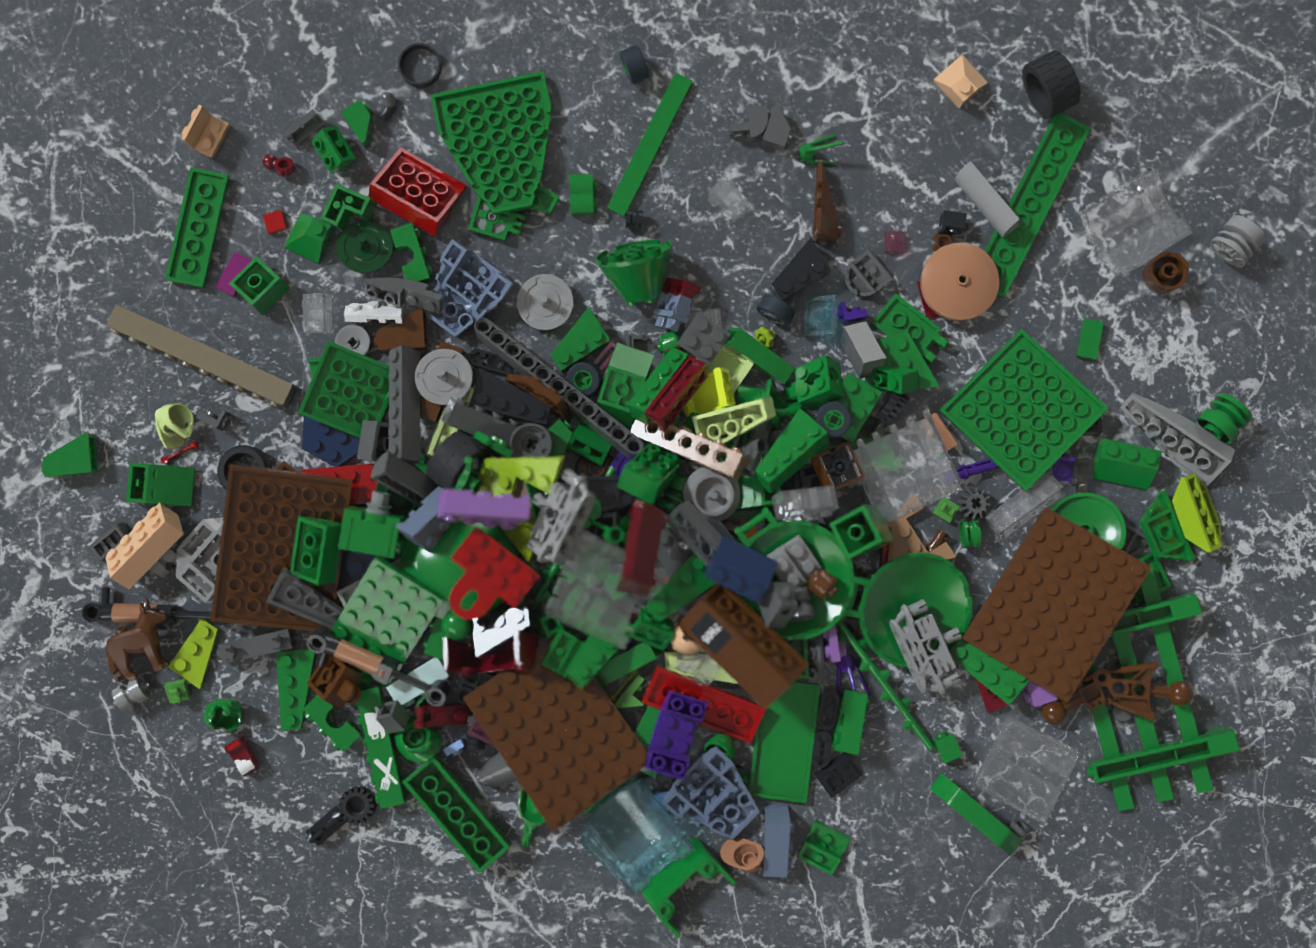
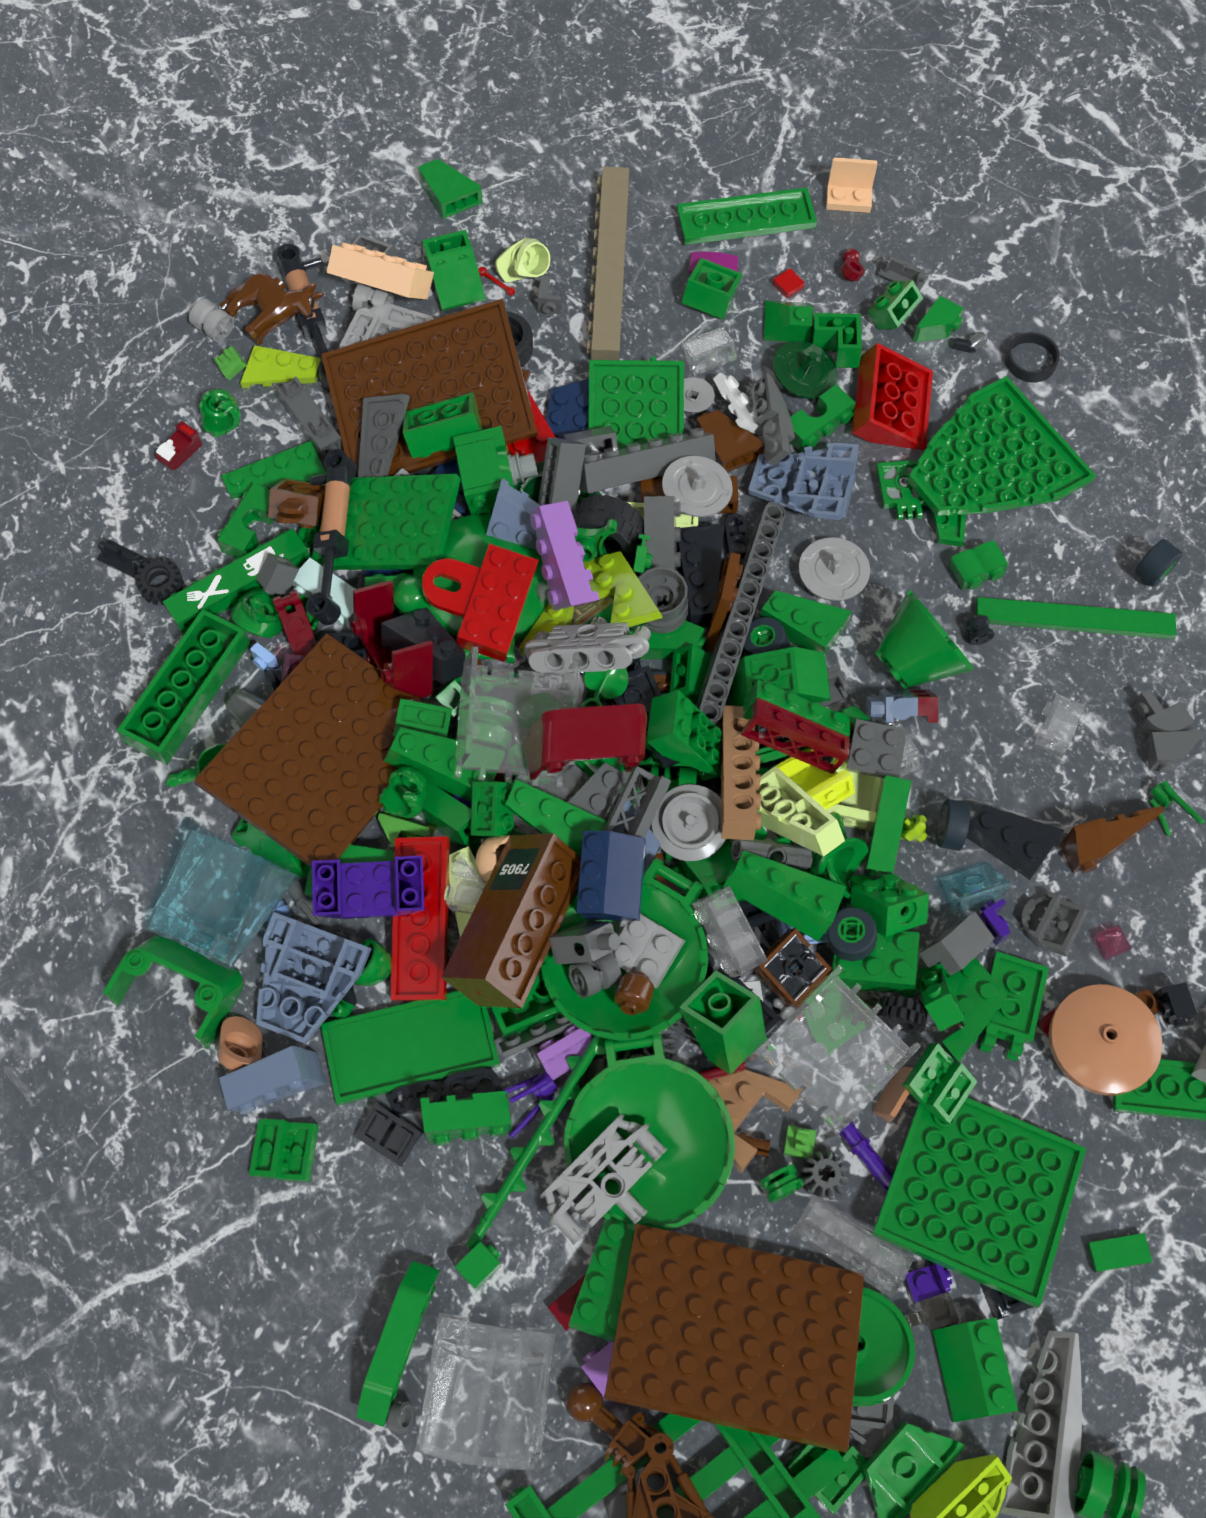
camera: 70 degrees right, 20 degrees down
none -> green hair [378,766,429,818]
none -> green slope [902,1043,977,1124]

